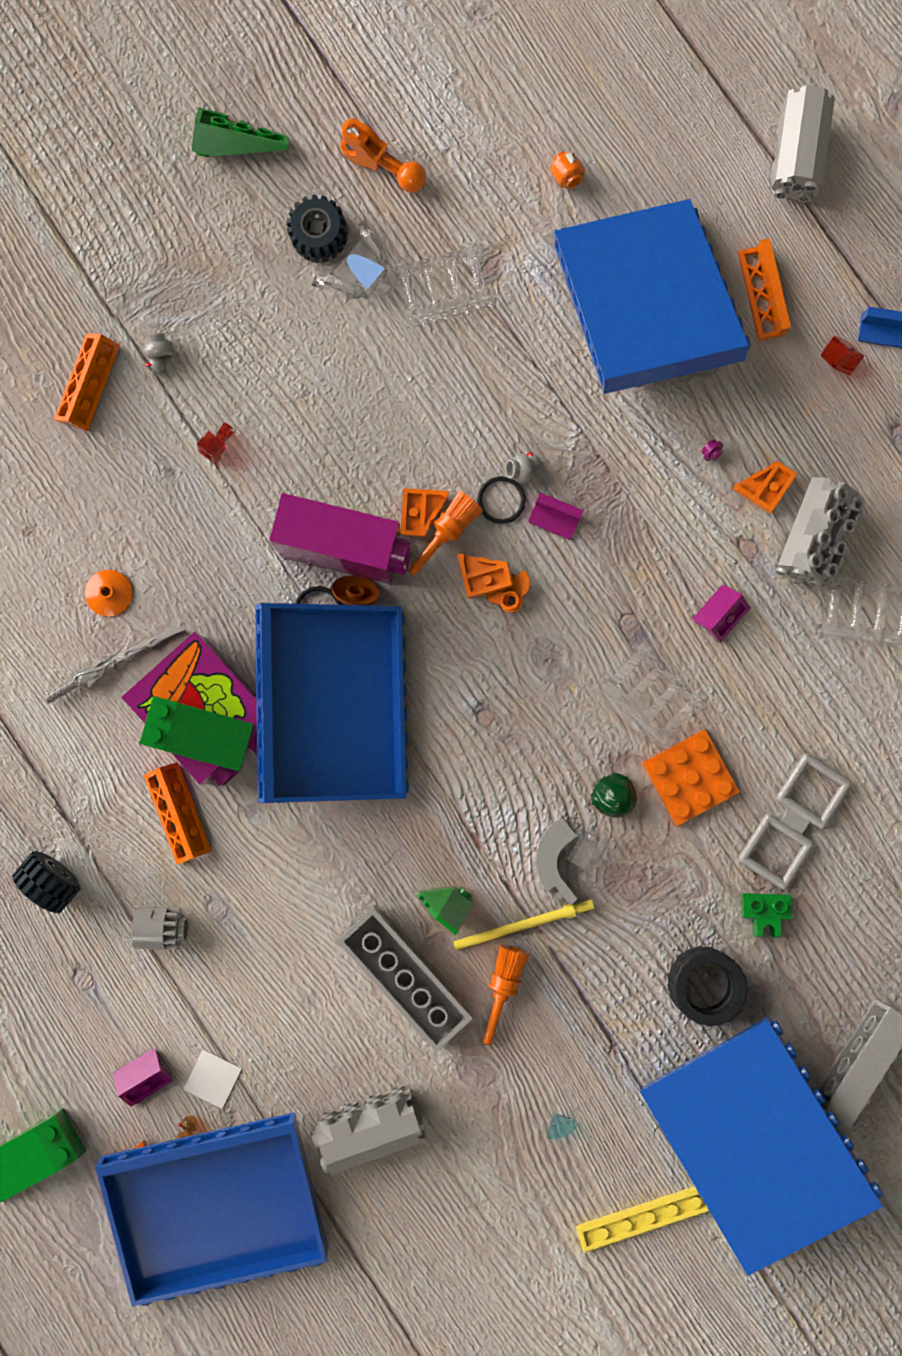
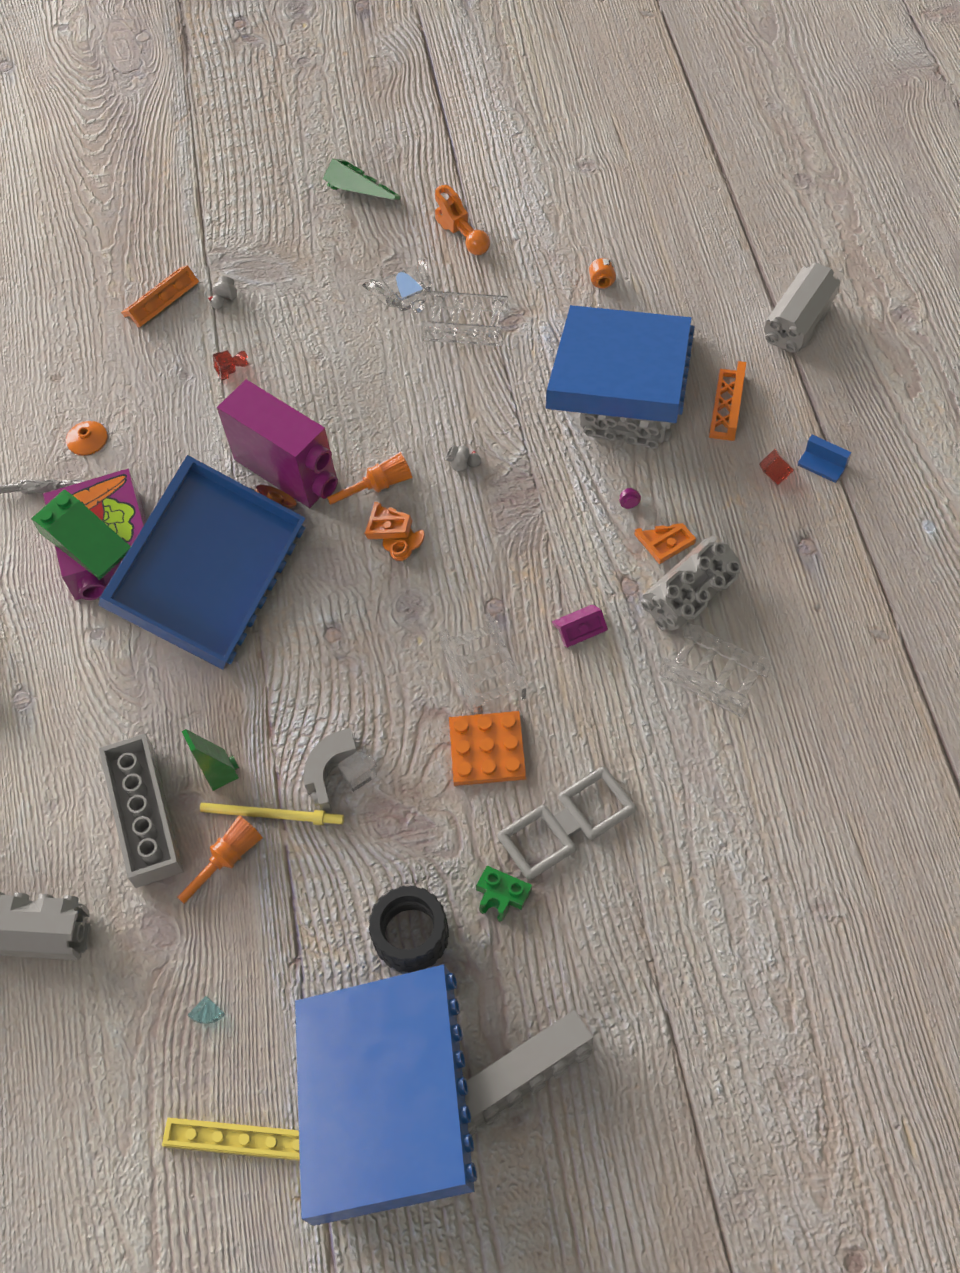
camera: 30 degrees right, 25 degrees down
orange fence [143,762,212,865] -> none
black wheel [287,195,348,263] -> none
orange wing [401,488,449,538] -> none
black piece [477,476,526,524] -> none
magenta panel [528,492,584,540] -> none
dark green hair [590,772,637,818] -> none

